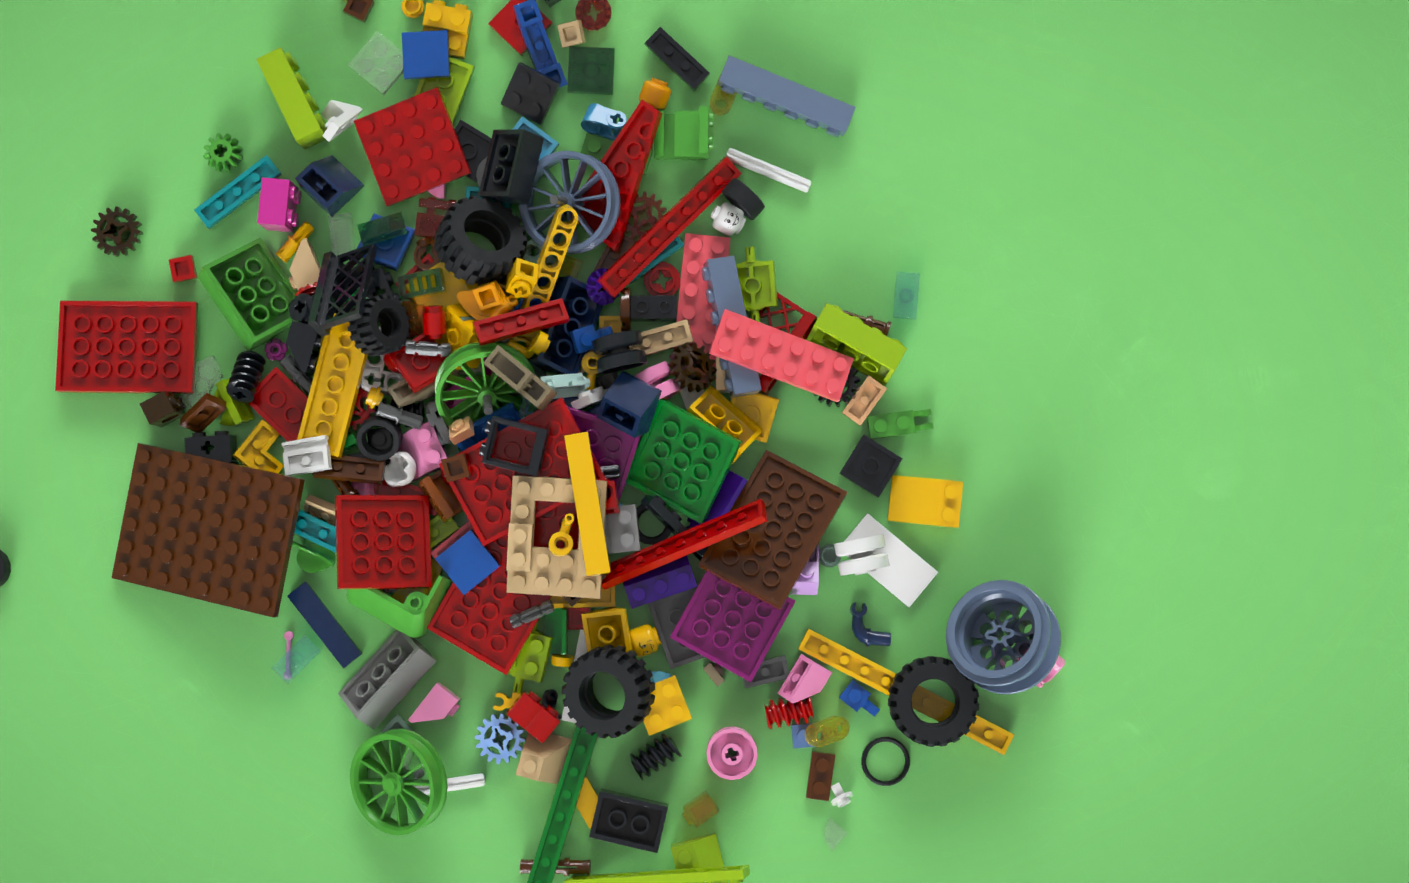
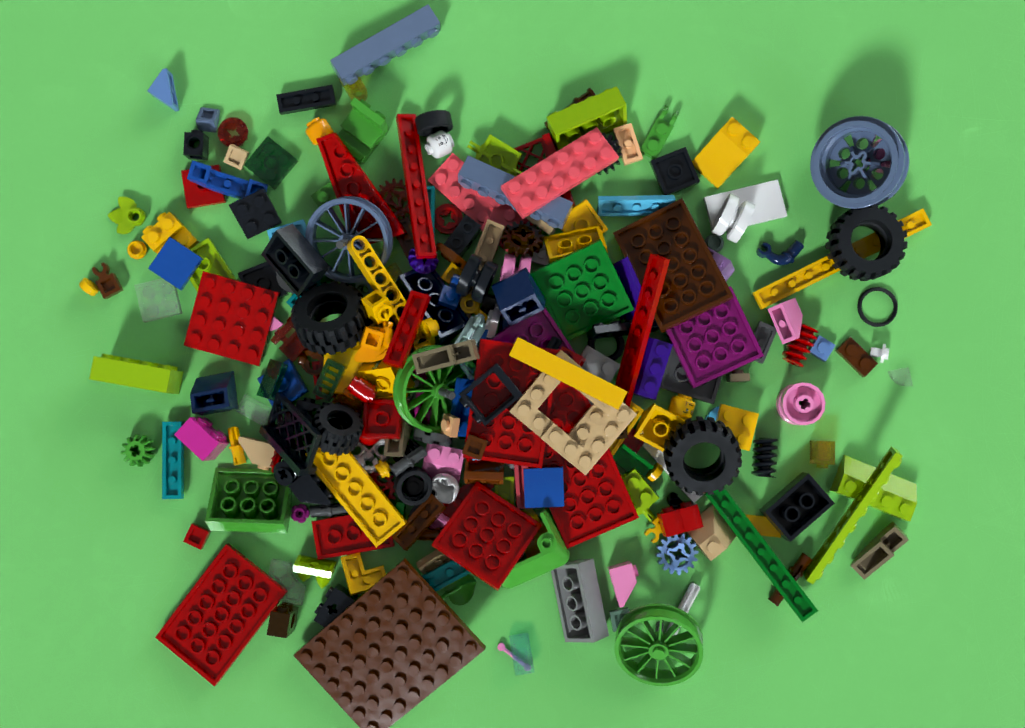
camera: 55 degrees left, 0 degrees up
dark brown gear [91,206,143,257] -> none
reddish brown plate [180,393,226,433] -> none
black piece [226,351,266,403] -> none
white plate [281,435,332,476] -> none
dark blue tile [287,582,363,668] -> none
white slope [321,100,363,142] -> none
dark grey axle [405,340,451,357] -> none
dark grey axle [509,600,555,628] -> none
yellow plate [548,513,574,556] -> none
dark azure piece [581,103,627,141] -> none
white axle [726,148,811,193] -> none
clear yellow plate [805,716,850,747] -> none
blue plate [839,679,880,717] -> none
clear light blue plate [893,272,920,320] -> none
none -> medium azure plate [597,195,675,216]

